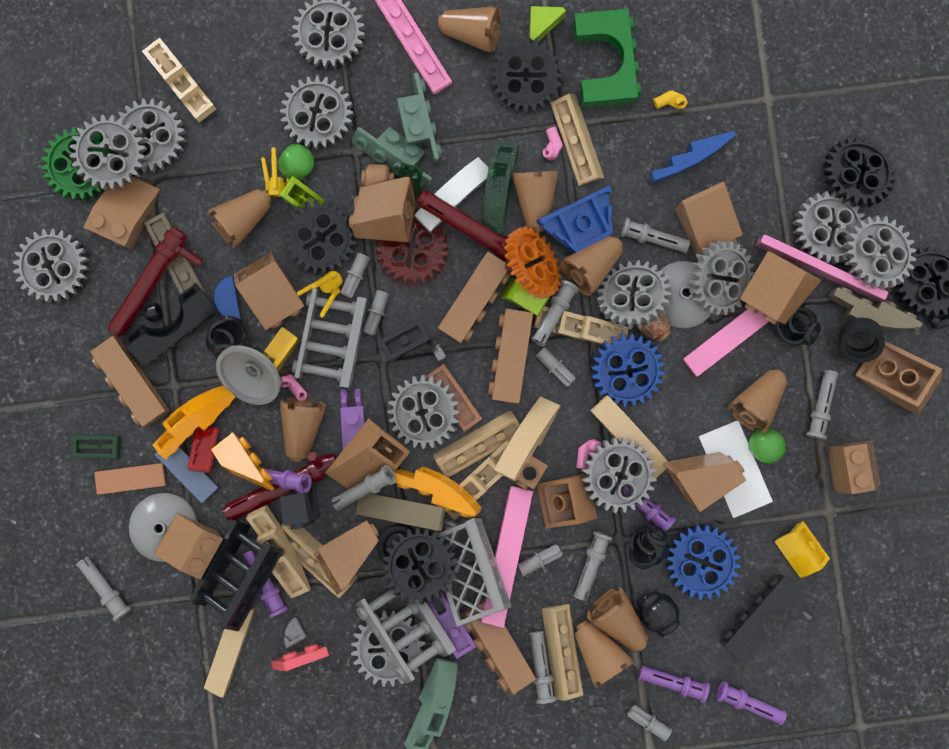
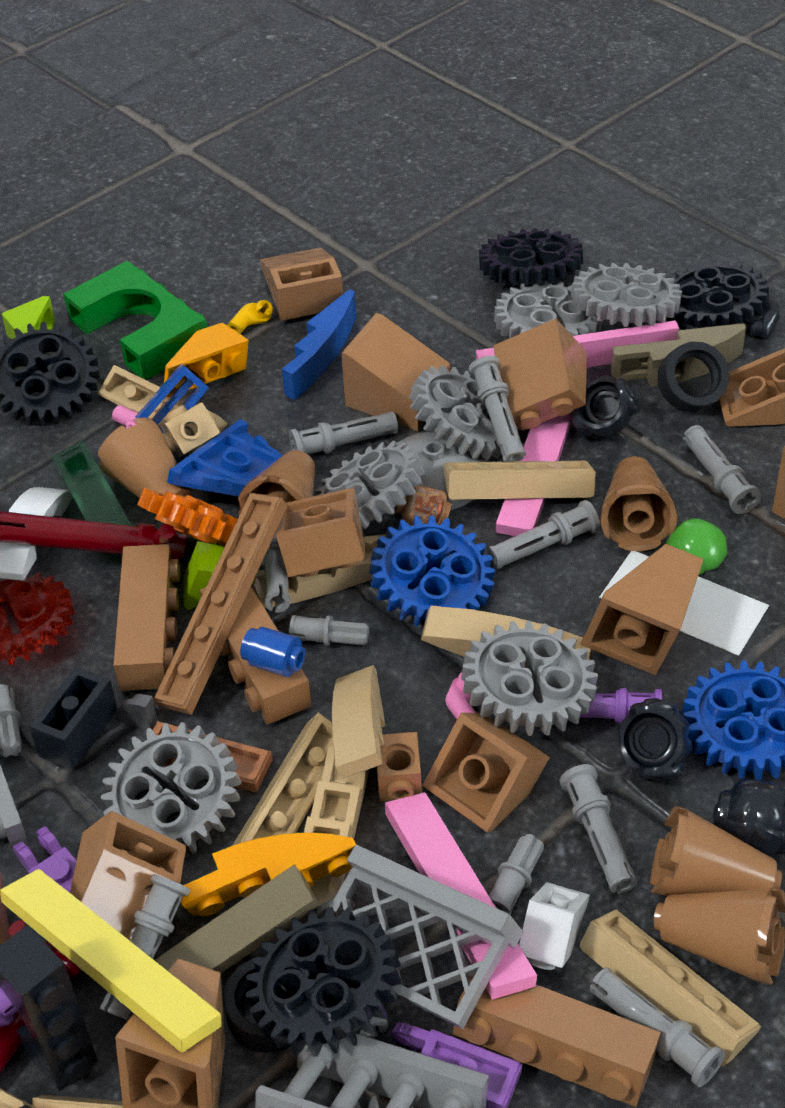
camera: 30 degrees left, 40 degrees down
none -> light yellow tile [0,869,221,1053]
none -> blue tile [135,364,209,433]
none -> medium nougat tile [153,493,288,715]
none -> tan brick [161,402,221,458]
none -> light orange slope [164,322,249,398]
none -> blue brick [240,627,305,677]
none -> medium nougat slope [260,247,343,321]
none -> medium nougat slope [276,487,365,577]
none -> tan slope [443,461,596,500]
none -> light grey pin [468,356,526,462]
none -> light grey pin [487,500,600,569]
none -> white slope [519,882,590,970]

